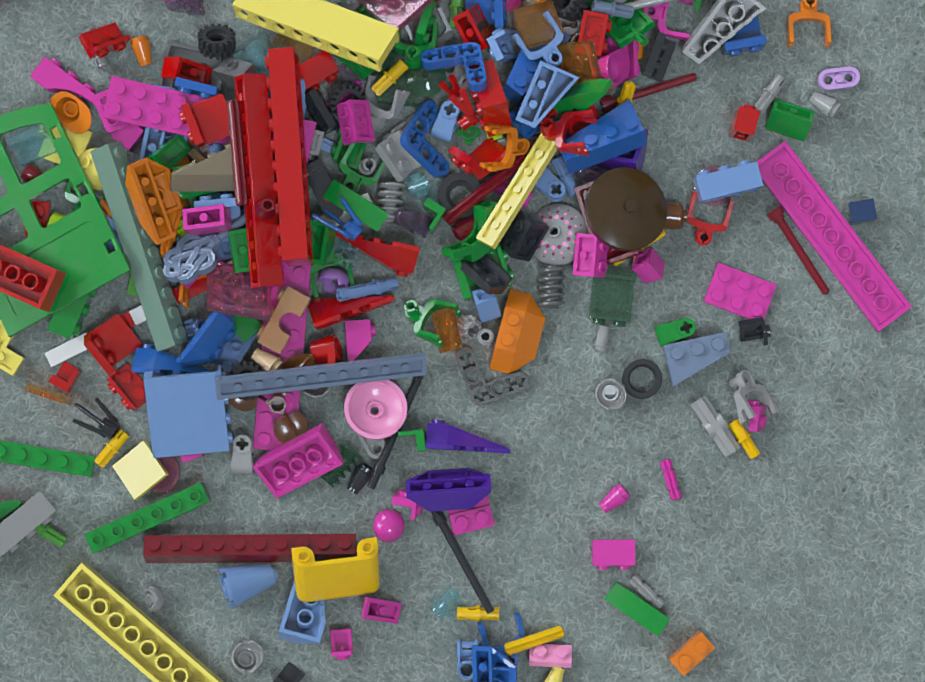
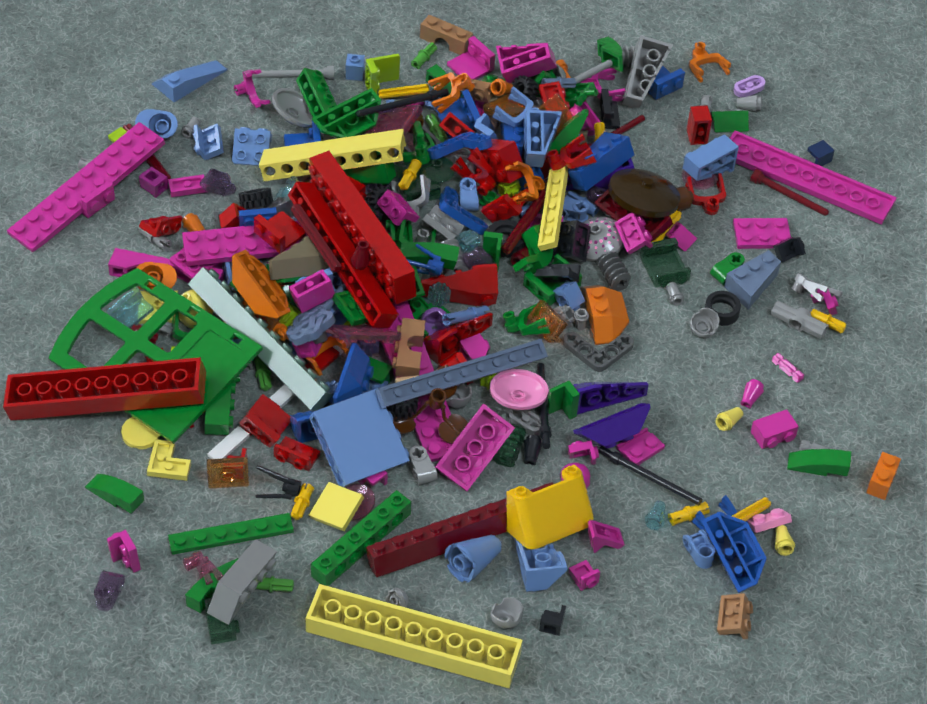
camera: 30 degrees left, 35 degrees down
none -> light yellow cone [715,407,743,431]

